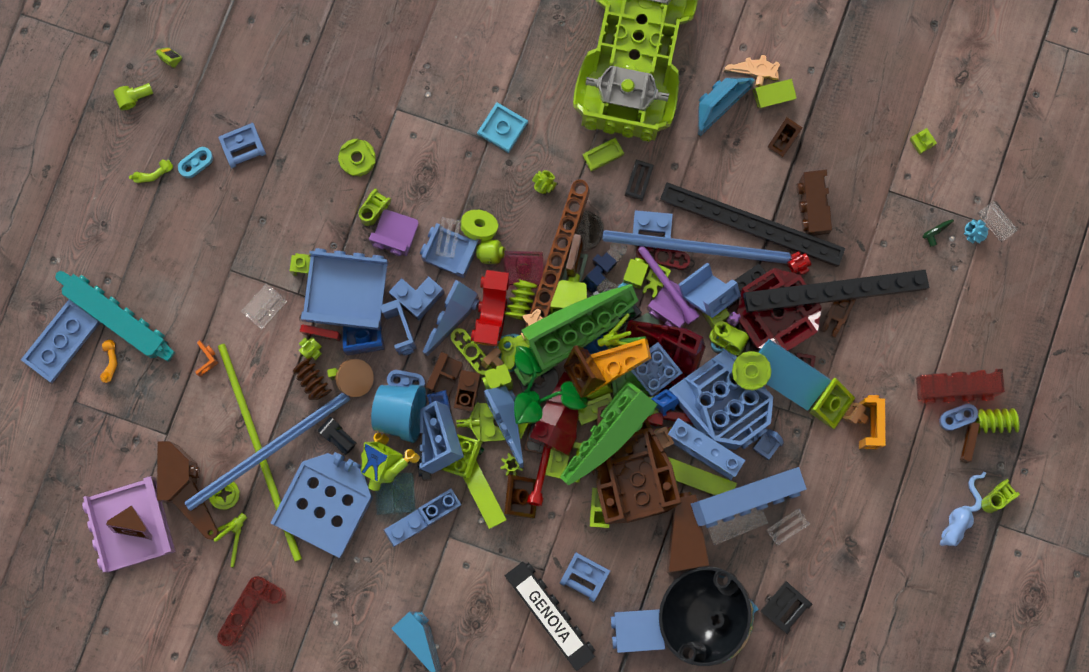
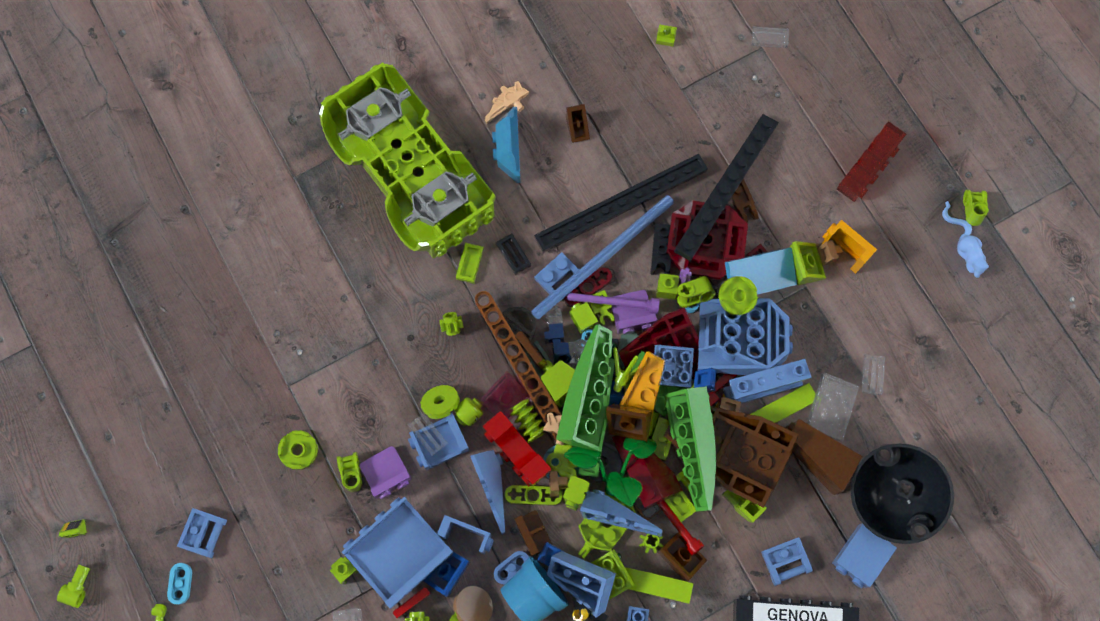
camera: 55 degrees left, 5 degrees down
medium blue brick [389,276,444,321] -> none
reddish brown slope [454,370,481,412] -> none
medium azure tile [477,102,529,153] -> none
medium blue panel [679,263,741,318] -> none
medium blue brick [691,467,807,528] -> none
lime hinge [753,79,797,108] -> none
medium blue tile [753,429,784,460] -> none
black plate [760,581,813,635] -> none
red gear [788,251,811,276] -> none
reddish brown wedge [797,170,832,236] -> none
dark green bar [923,219,954,247] -> none
medium blue plate [939,404,978,431] -> none
reddish brown tile [960,422,980,463] -> none
medium azure gear [964,219,989,243] -> none
lime piece [975,408,1020,434] -> none

